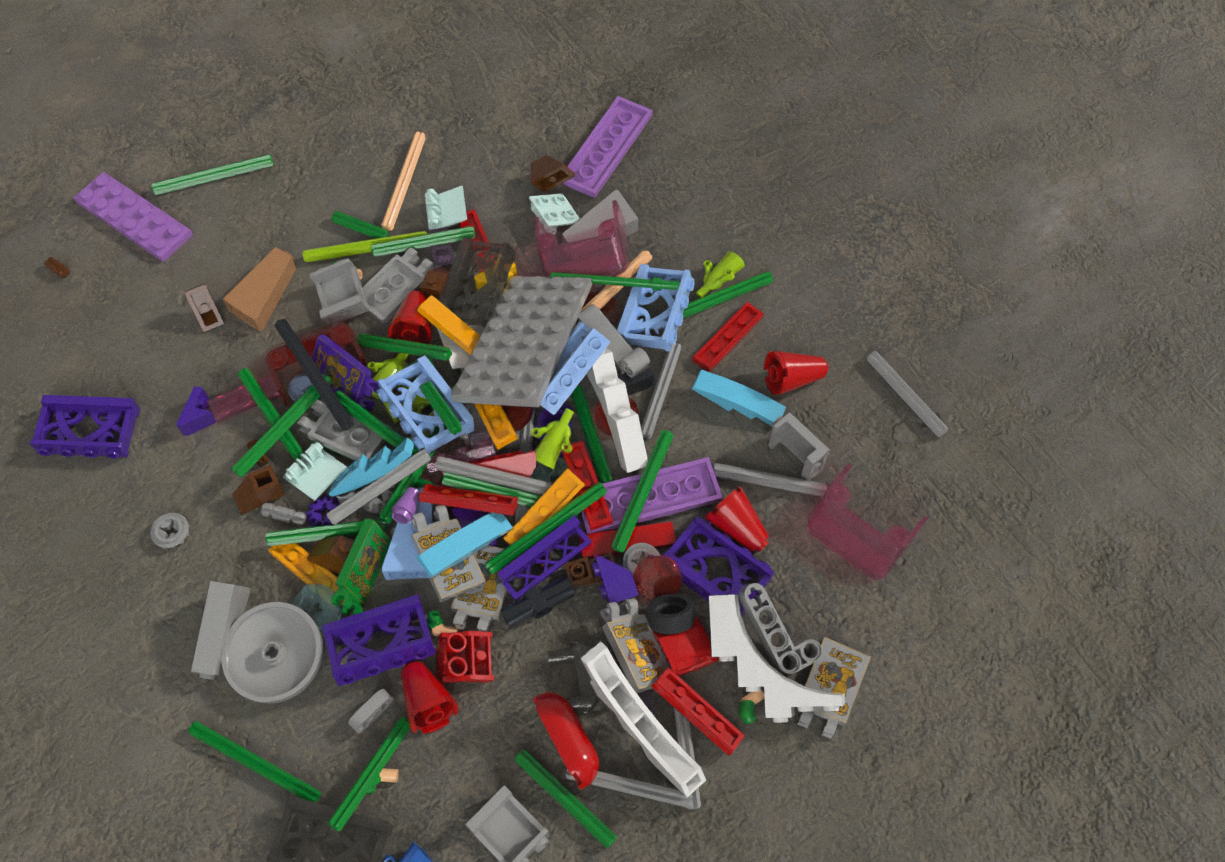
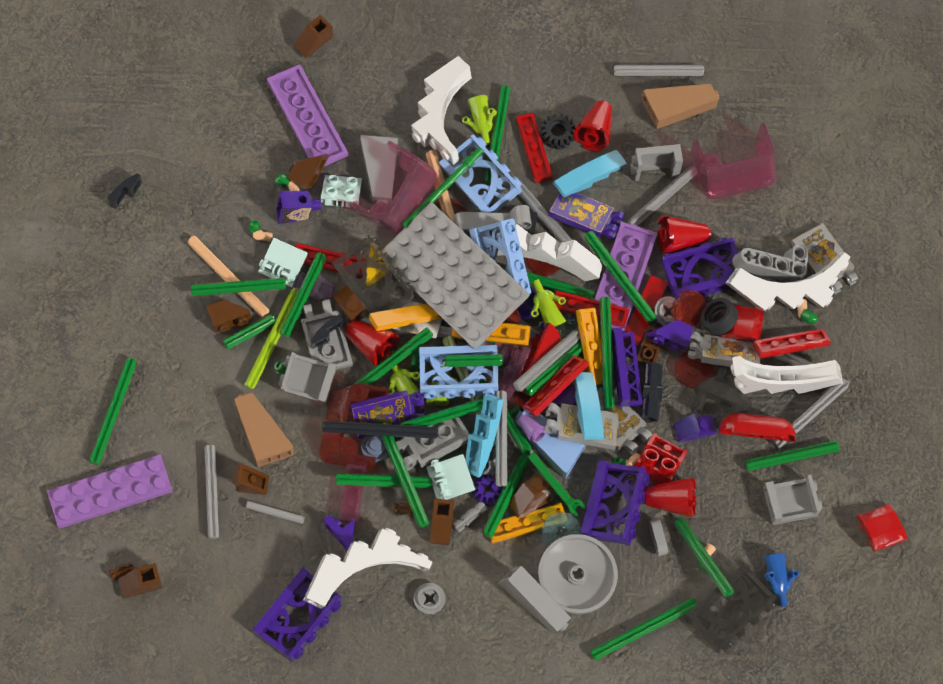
camera: 60 degrees left, 5 degrees up
none -> black slope [108,173,142,209]
none -> reddish brown slope [118,563,162,599]
none -> green axle [191,278,286,296]
none -> light grey axle [204,445,219,539]
none -> reddish brown slope [206,300,251,333]
none -> light grey bar [246,501,305,524]
none -> arm [248,220,273,242]
none -> green arm [275,174,300,191]
none -> dark purple torso [276,191,321,224]
none -> reddish brown slope [294,14,333,58]
none -> white arch [303,528,432,609]
none -> black slope [311,314,343,349]
none -> white arch [411,56,472,165]
none -> black tyre [541,113,575,150]
none -> tile [548,192,625,239]
none -> medium nougat slope [642,84,719,129]
none -> clear red tile [674,350,713,388]
none -> dark purple slope [674,414,717,443]

